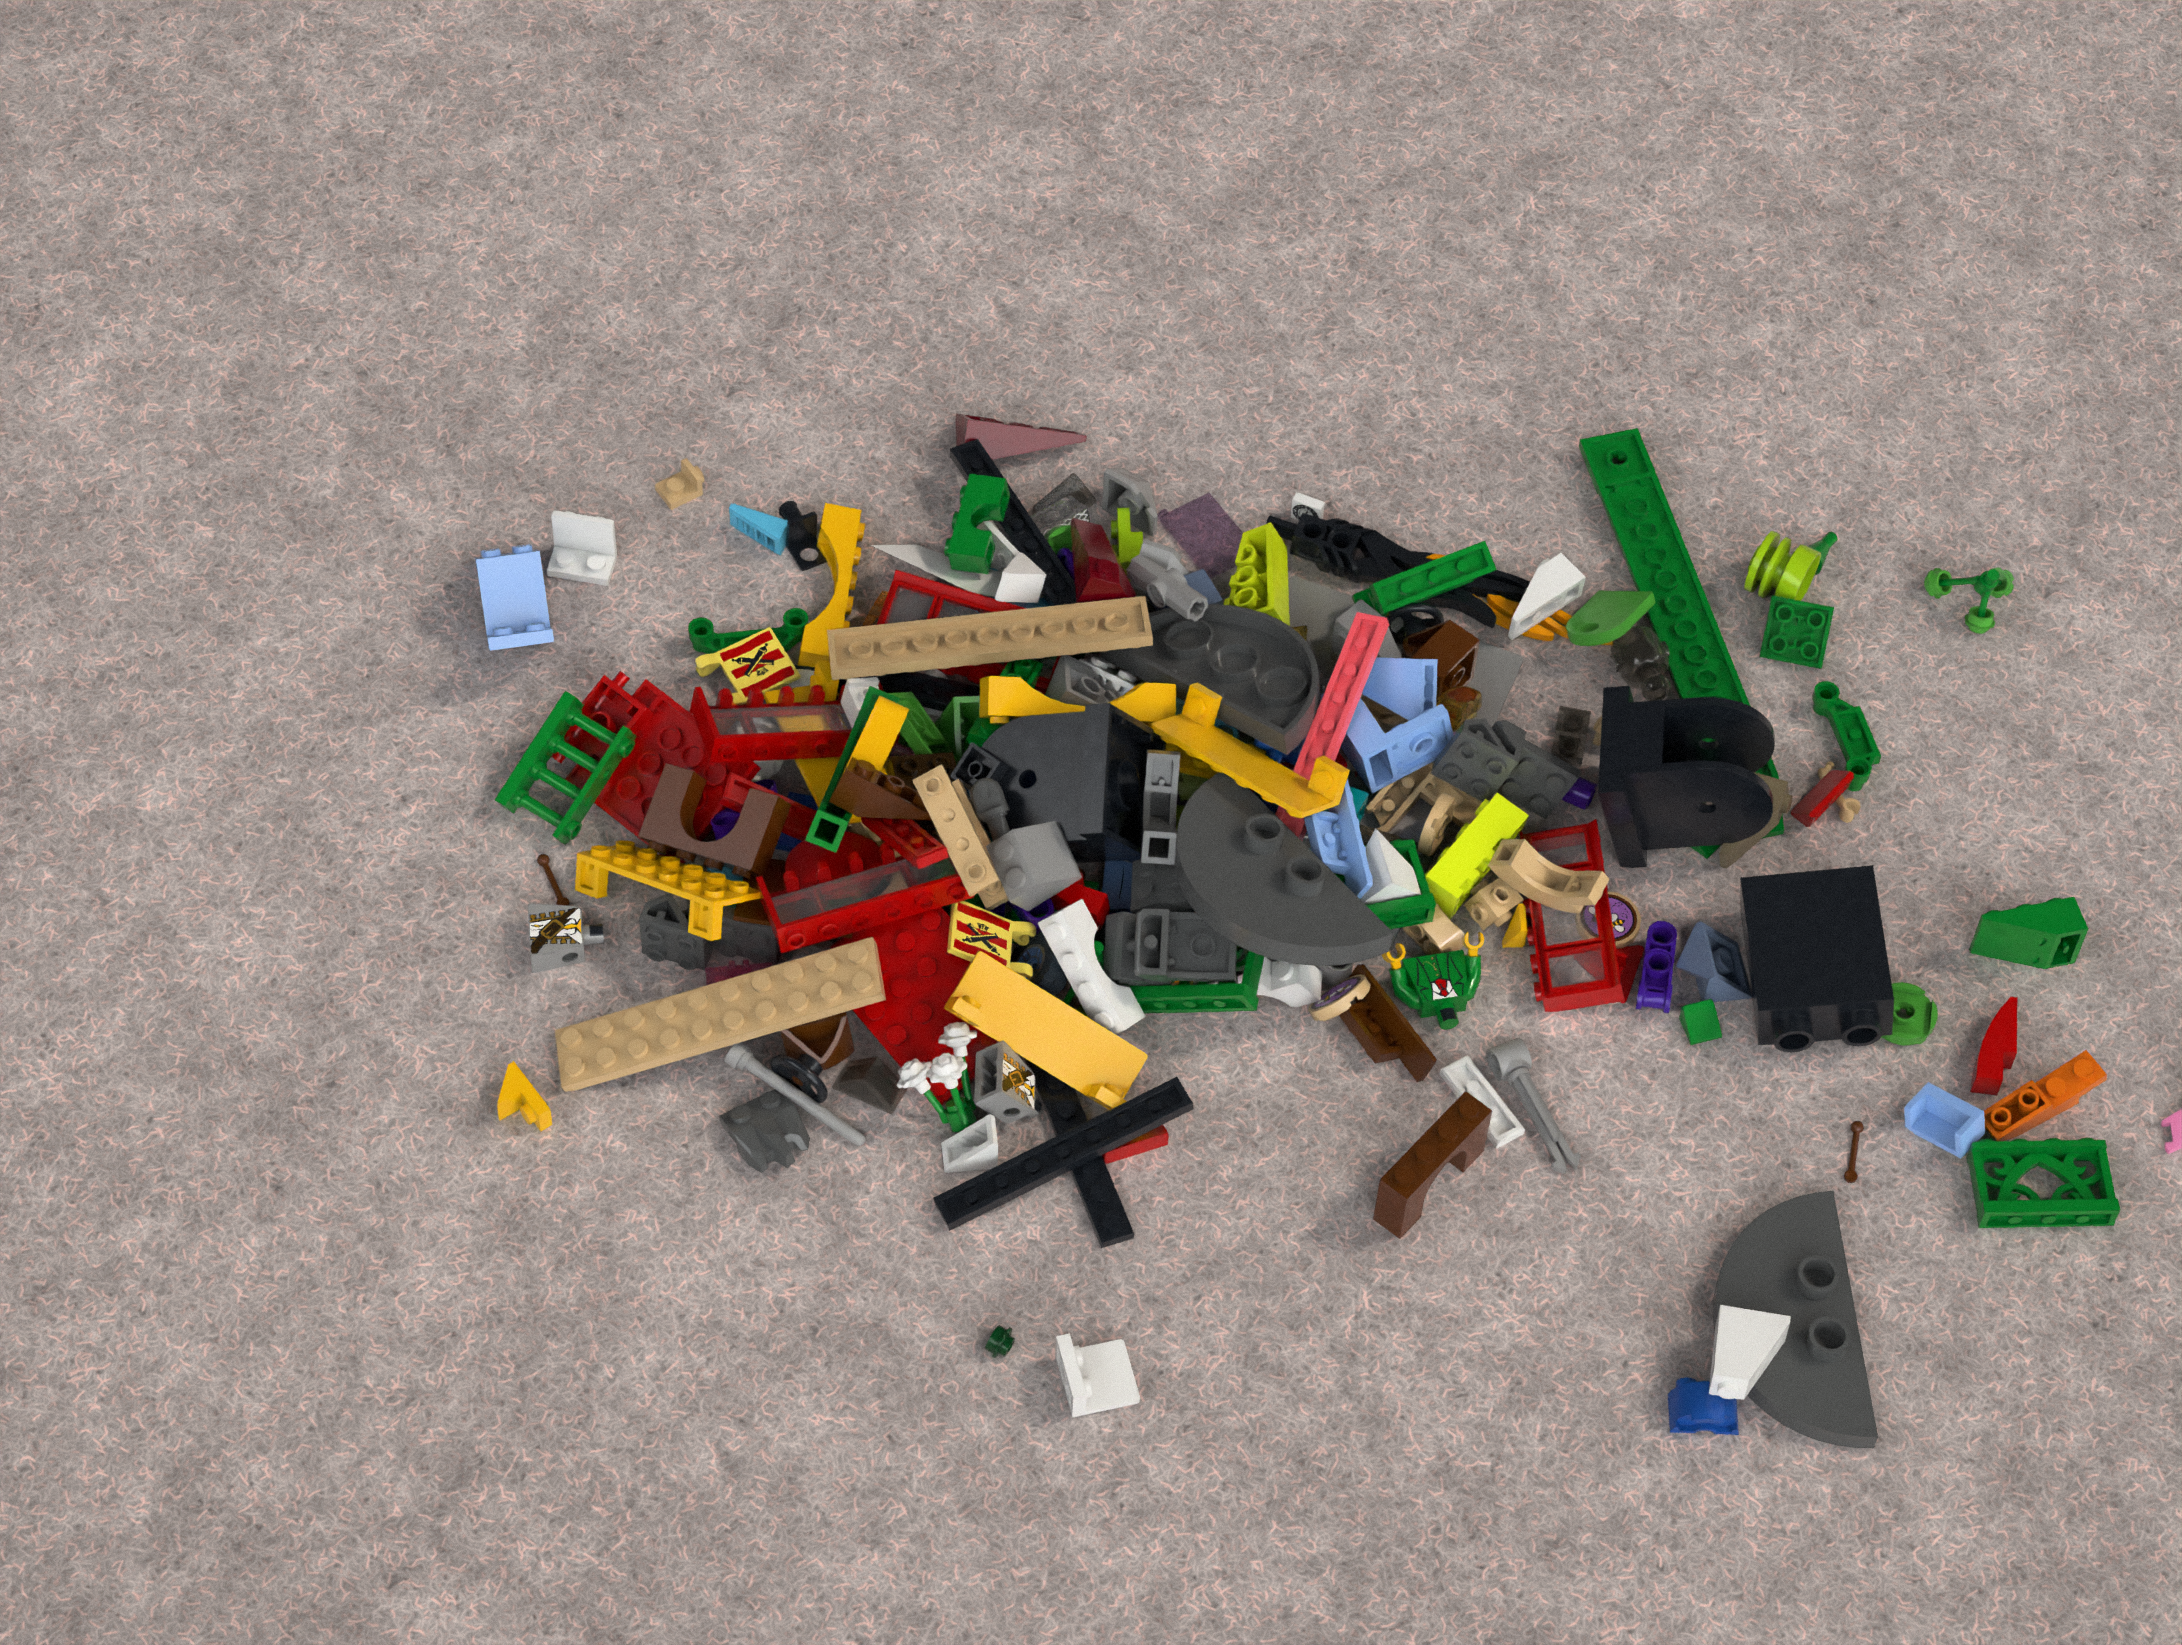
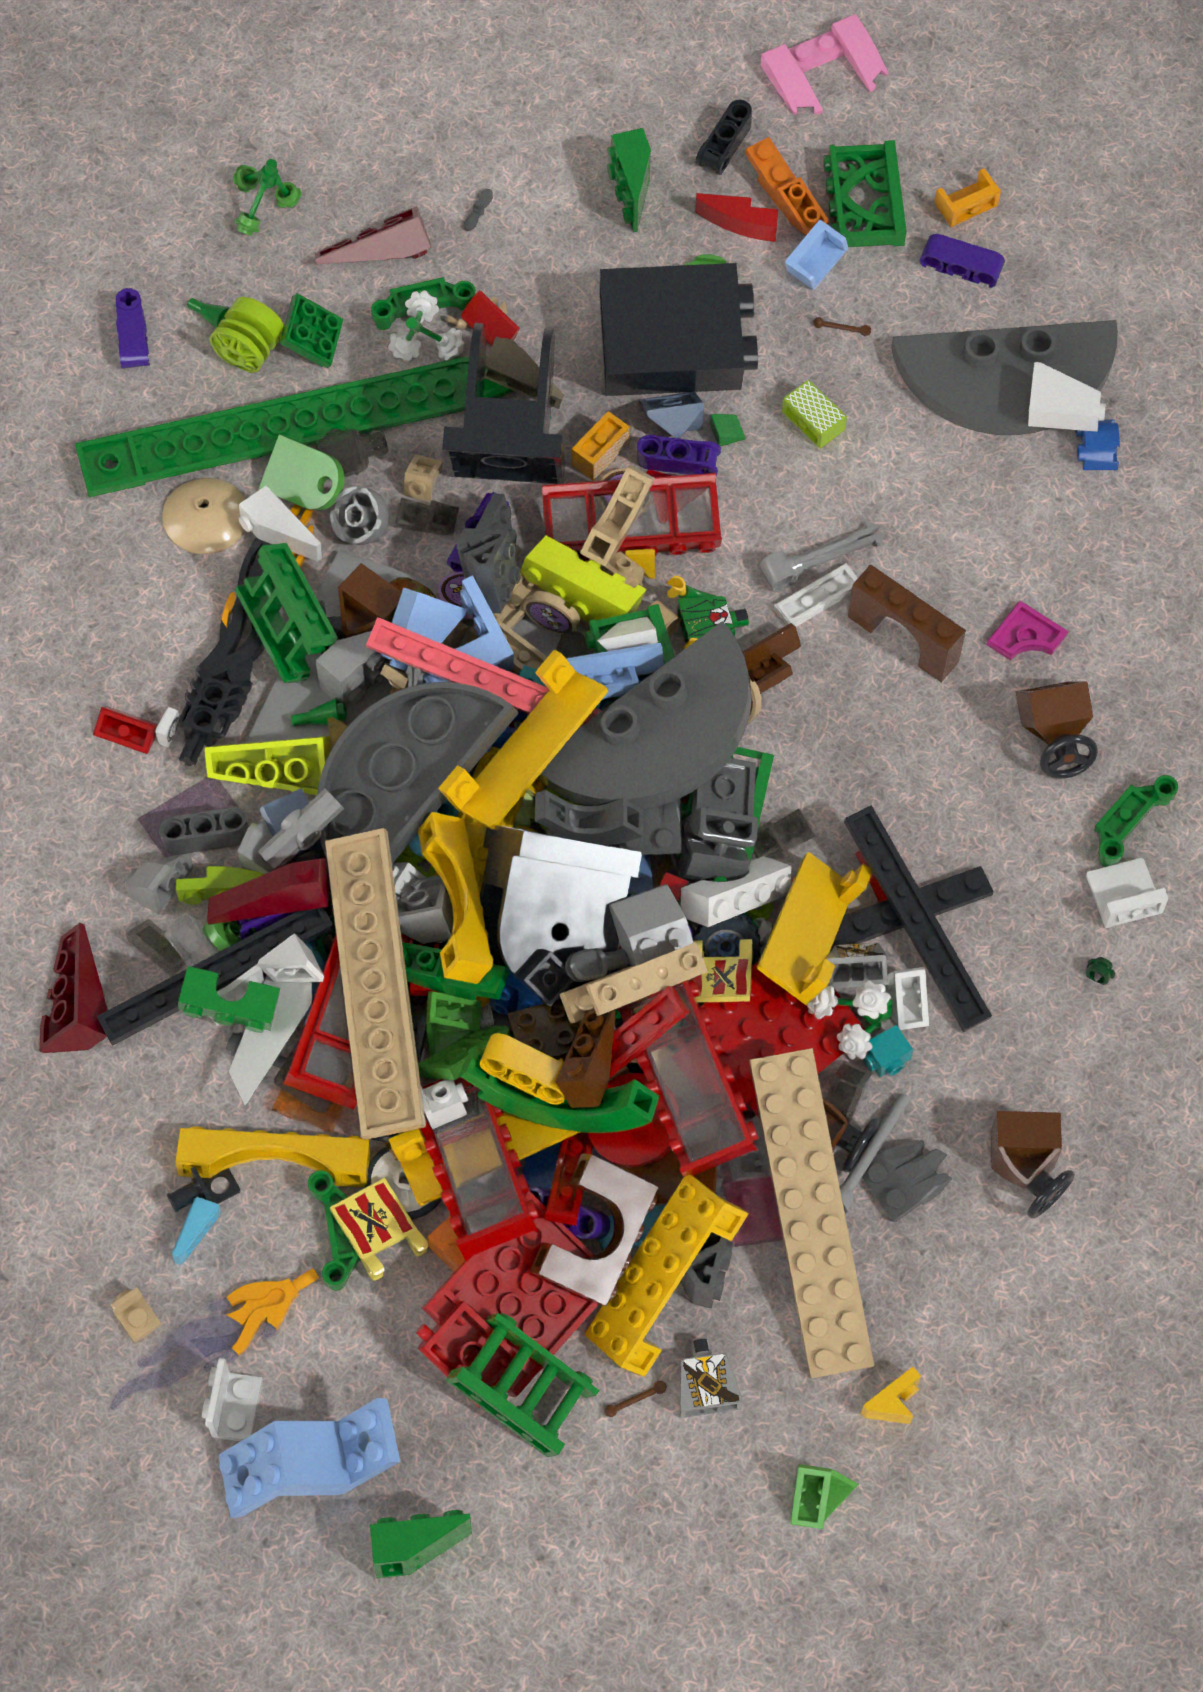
camera: 90 degrees left, 10 degrees up
none -> red slope [93,706,158,754]
none -> piece [110,1268,319,1410]
none -> dark purple piece [115,288,150,369]
none -> dark grey beam [159,807,249,855]
none -> tan dish [162,478,246,554]
none -> green cone [291,697,348,727]
none -> wedge [315,206,431,264]
none -> light grey cylinder [330,486,390,545]
none -> green slope [370,1510,472,1579]
none -> white plant [388,290,464,362]
none -> dark grey piece [464,189,493,231]
none -> light orange panel [571,411,630,481]
none -> black piece [695,99,752,175]
none -> clear smoke slope [753,808,816,859]
none -> lime panel [782,379,847,449]
none -> bright green slope [790,1464,859,1529]
none -> teal brick [862,1025,913,1077]
none -> dark purple beam [920,234,1005,288]
none -> light orange panel [934,168,1001,227]
none -> dark pink tile [986,601,1068,660]
none -> reddish brown piece [990,1111,1075,1219]
none -> reddish brown piece [1015,680,1098,779]
none -> green plate [1094,775,1178,867]

